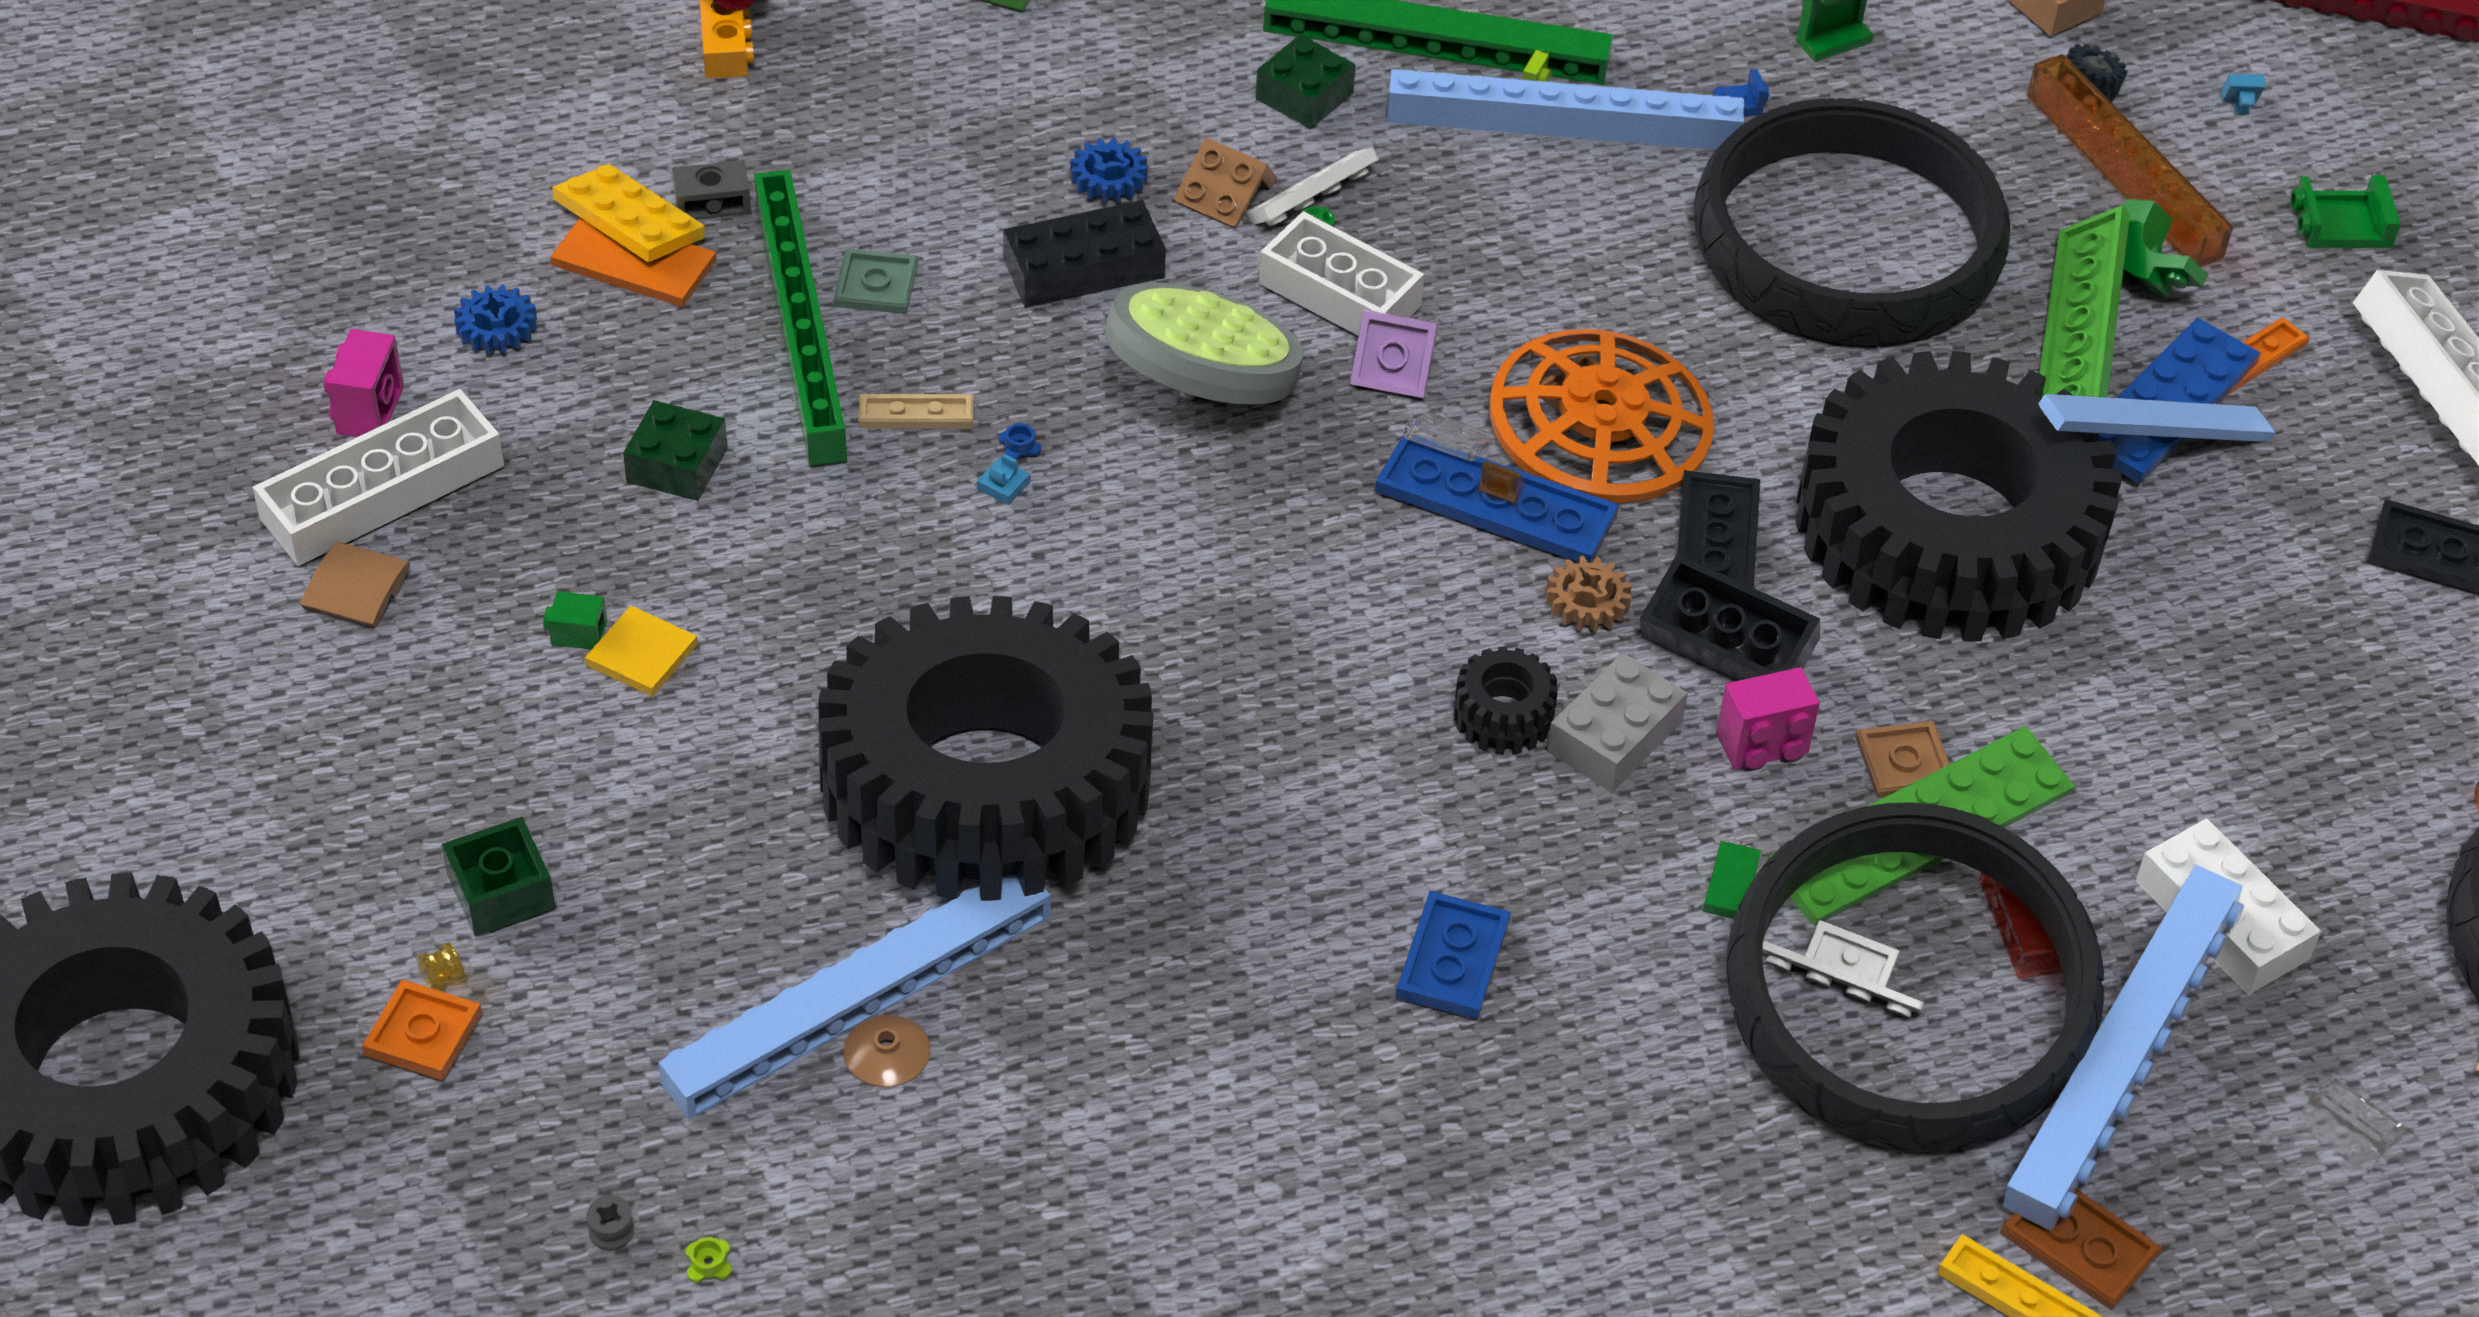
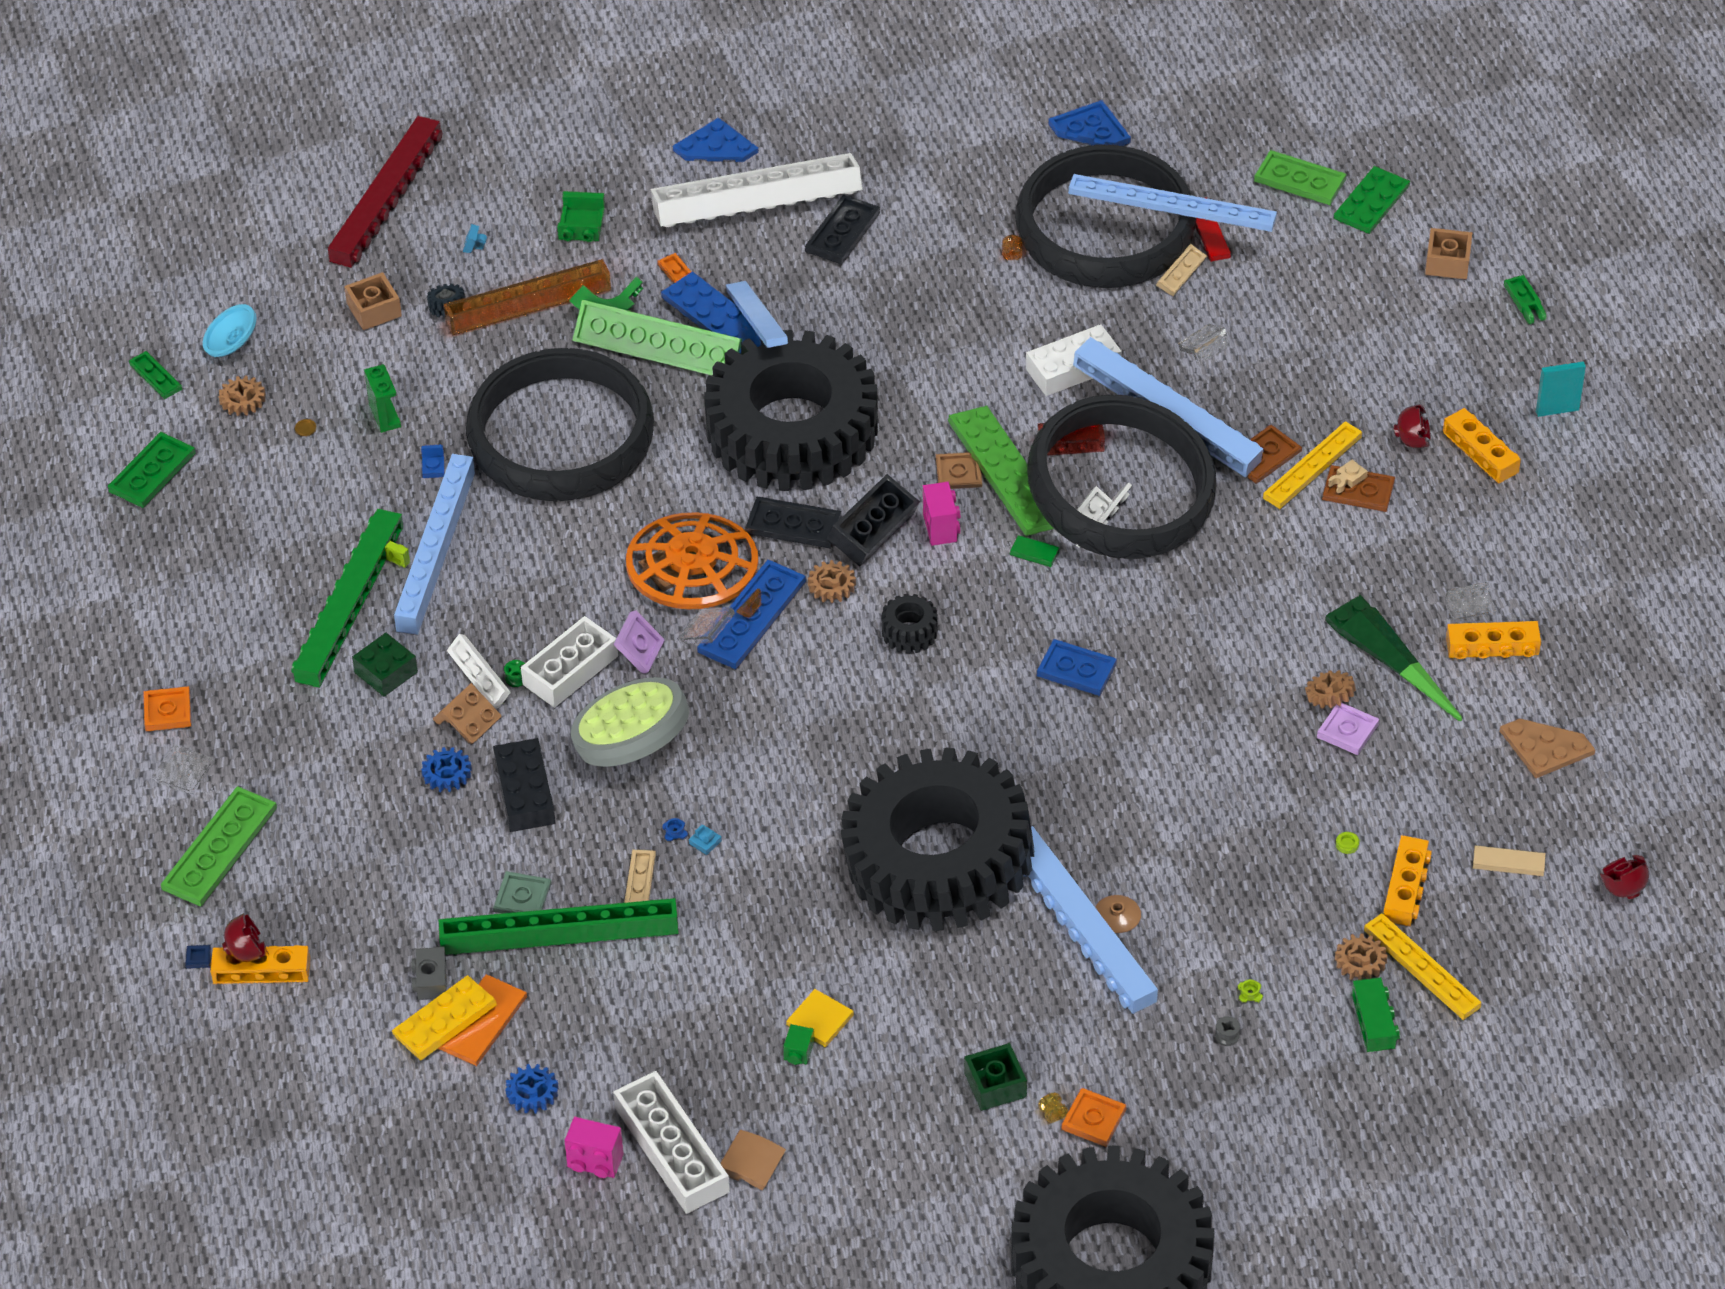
camera: 80 degrees left, 0 degrees up
dark green brick [623,400,728,501] -> none
light grey brick [1547,652,1688,793] -> none

